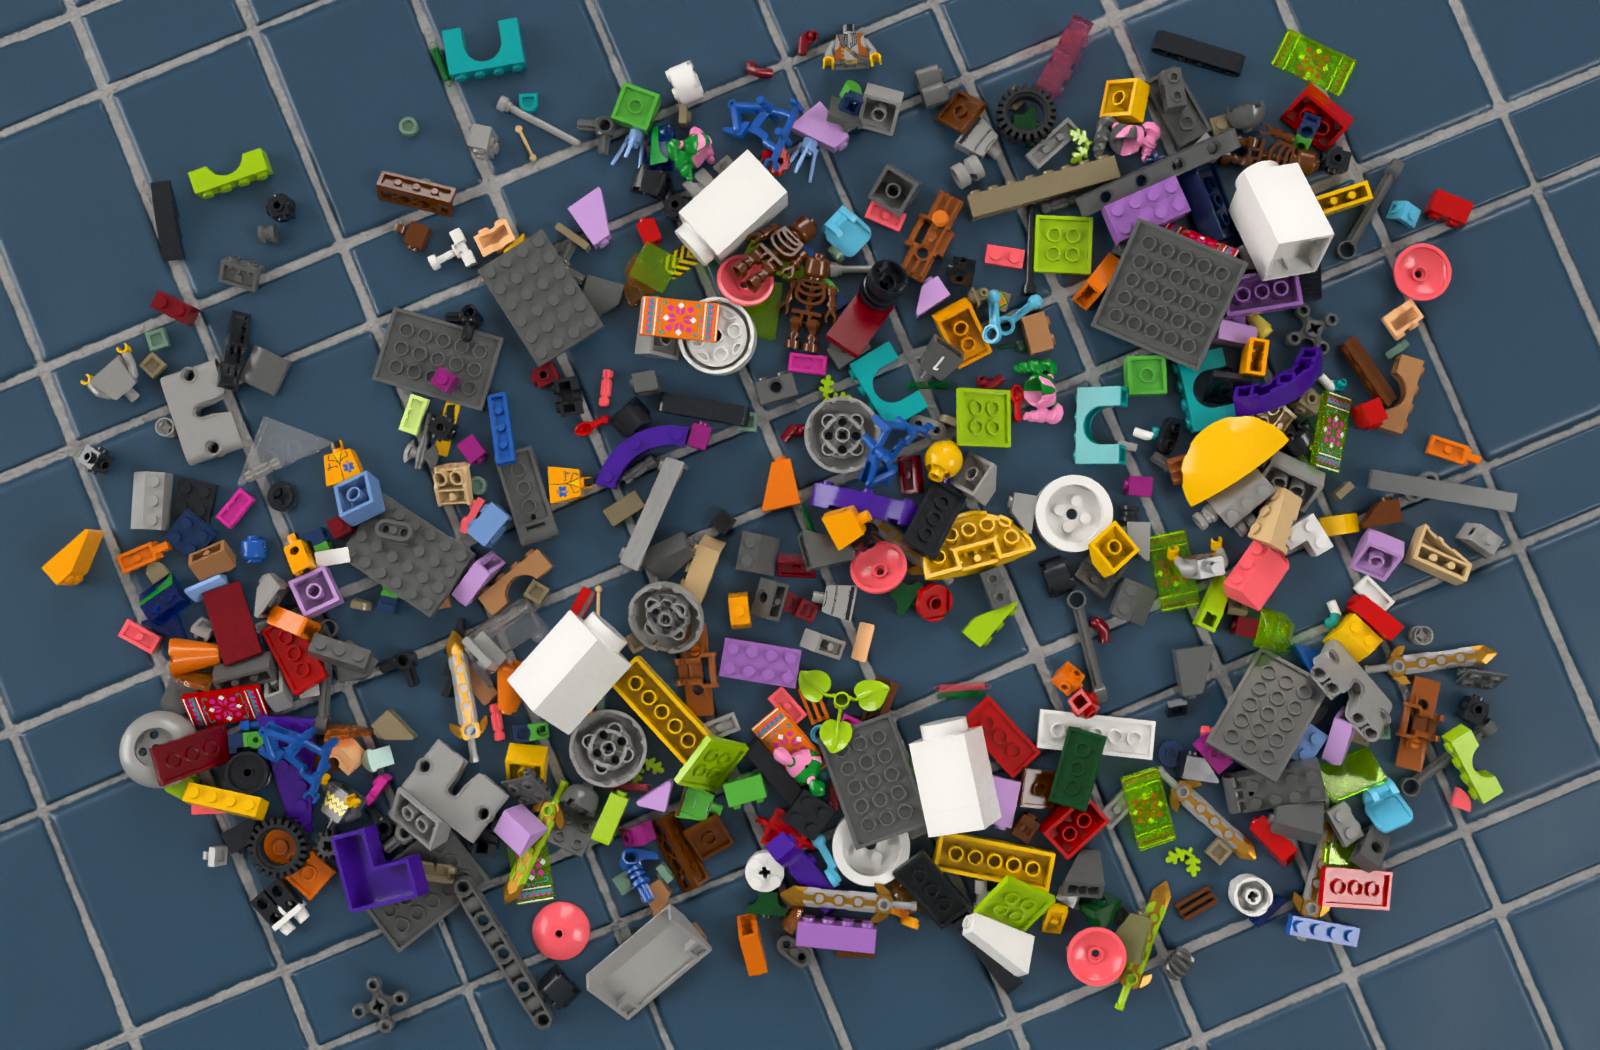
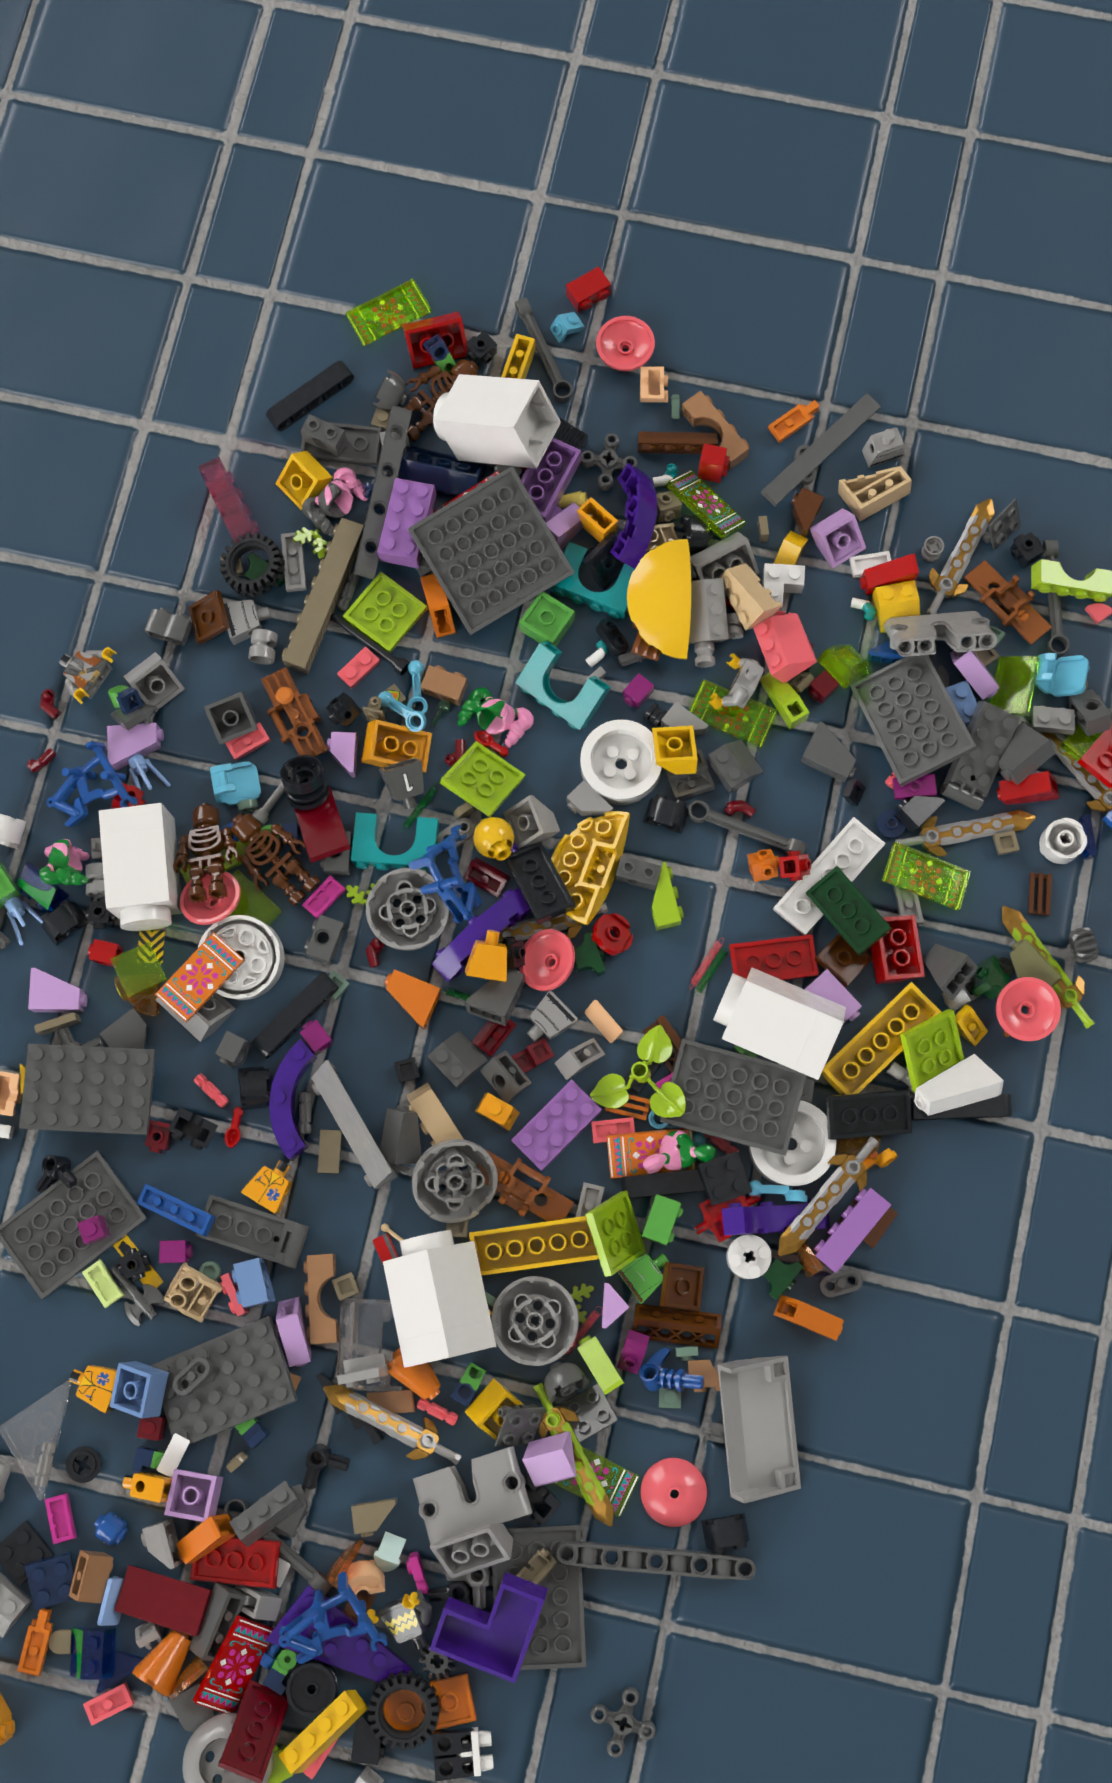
camera: 50 degrees left, 10 degrees down
dark tan plate [679,104,692,128] -> none
reddish brown brick [1009,812,1040,844] -> none
lime animal [1165,847,1201,877] -> none

